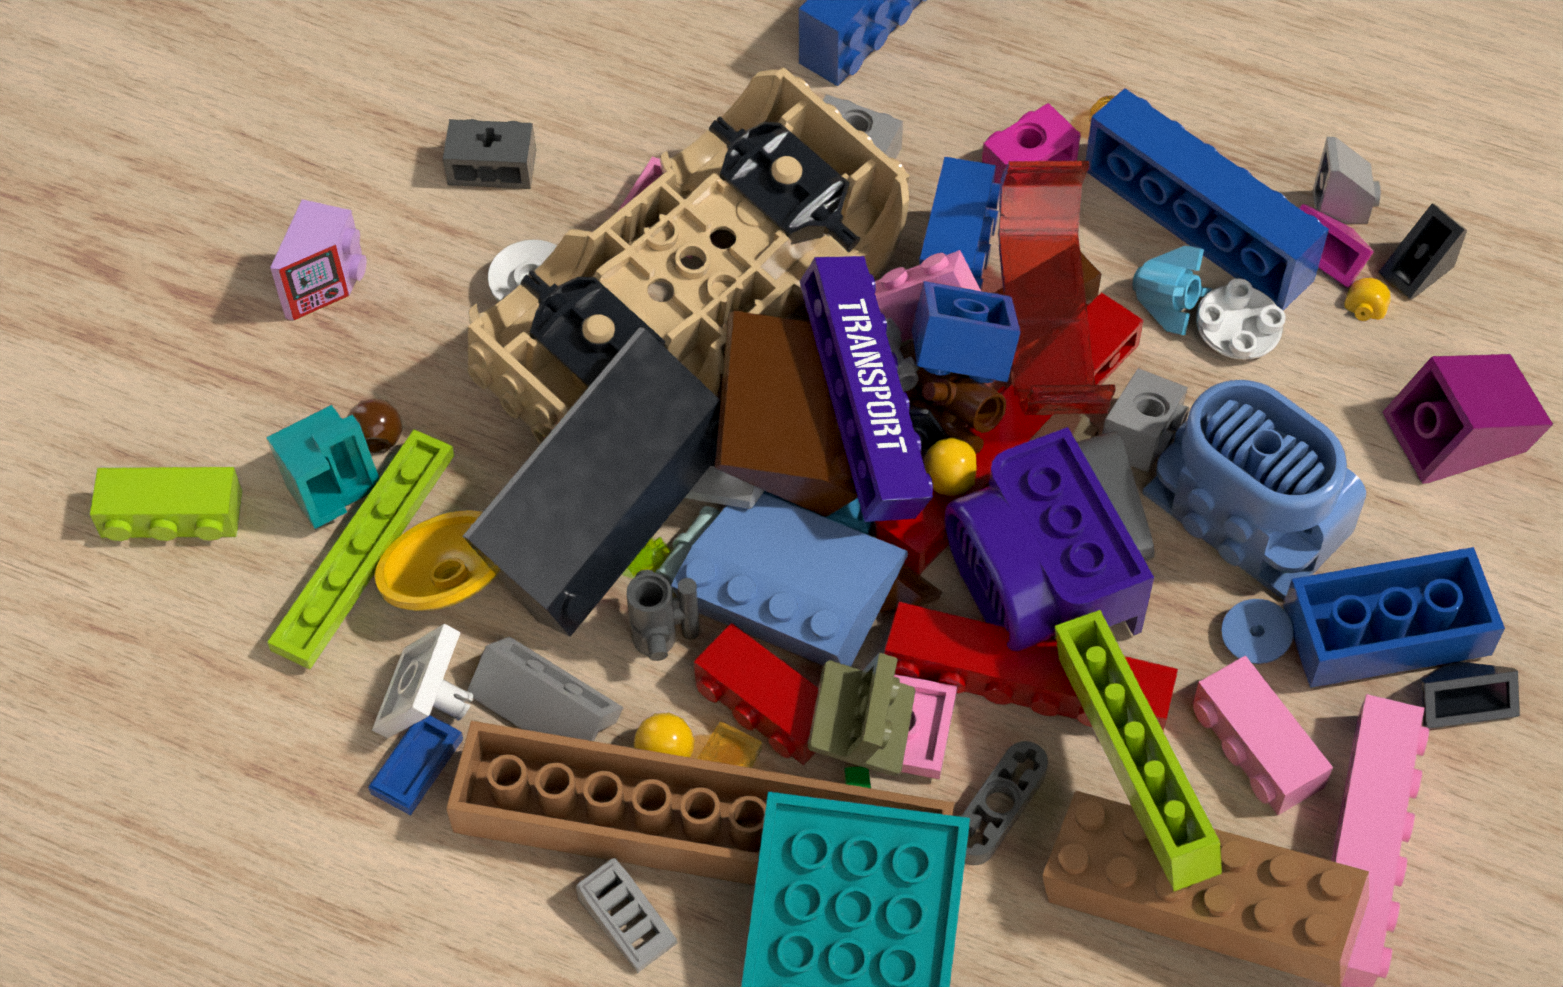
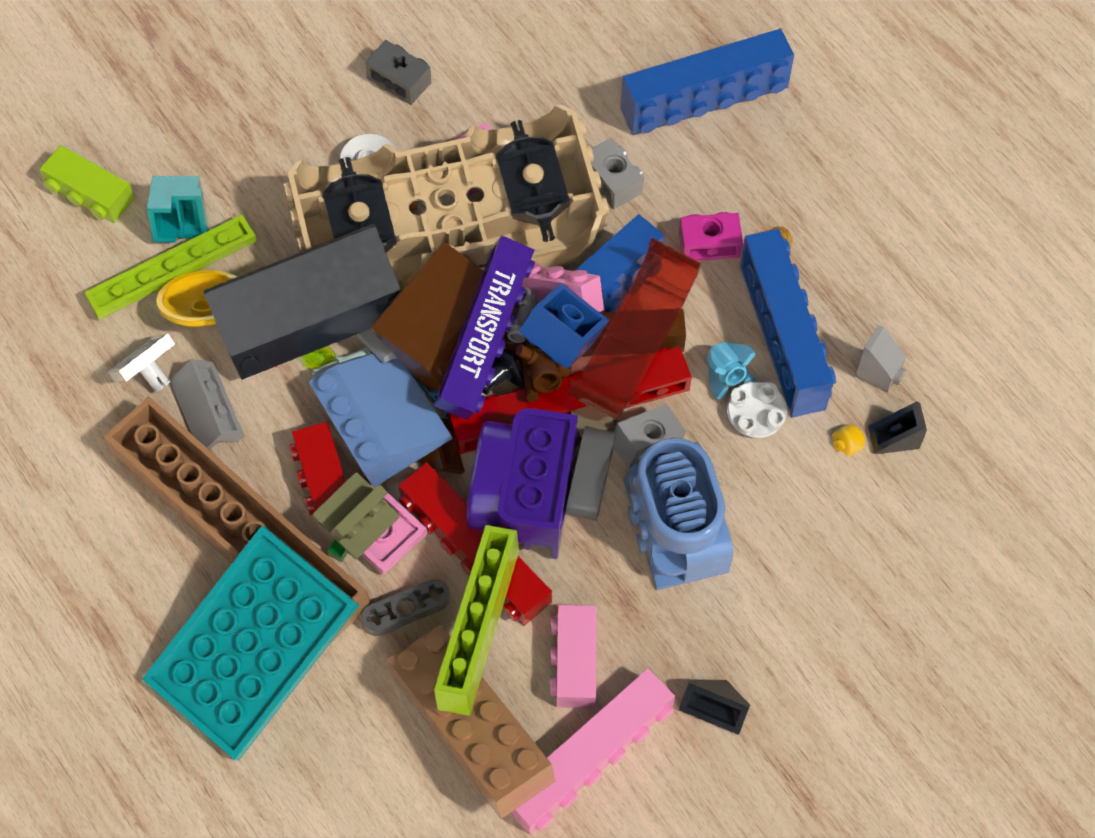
camera: 30 degrees right, 5 degrees up
lavender slope [270,199,367,321] -> none
reddish brown piece [347,398,403,453] -> none
blue tile [368,715,463,816] -> none
light grey slope [576,858,677,973] -> none
dark grey pin [626,570,700,661] -> none
yellow piece [633,712,695,758] -> none
clear yellow plate [697,721,763,768] -> none
yellow piece [923,438,976,497] -> none
medium blue piece [1222,599,1293,664] -> none
blue brick [1283,547,1505,688] -> none
dark pink slope [1299,204,1374,287] -> none
magenta slope [1382,354,1553,484] -> none

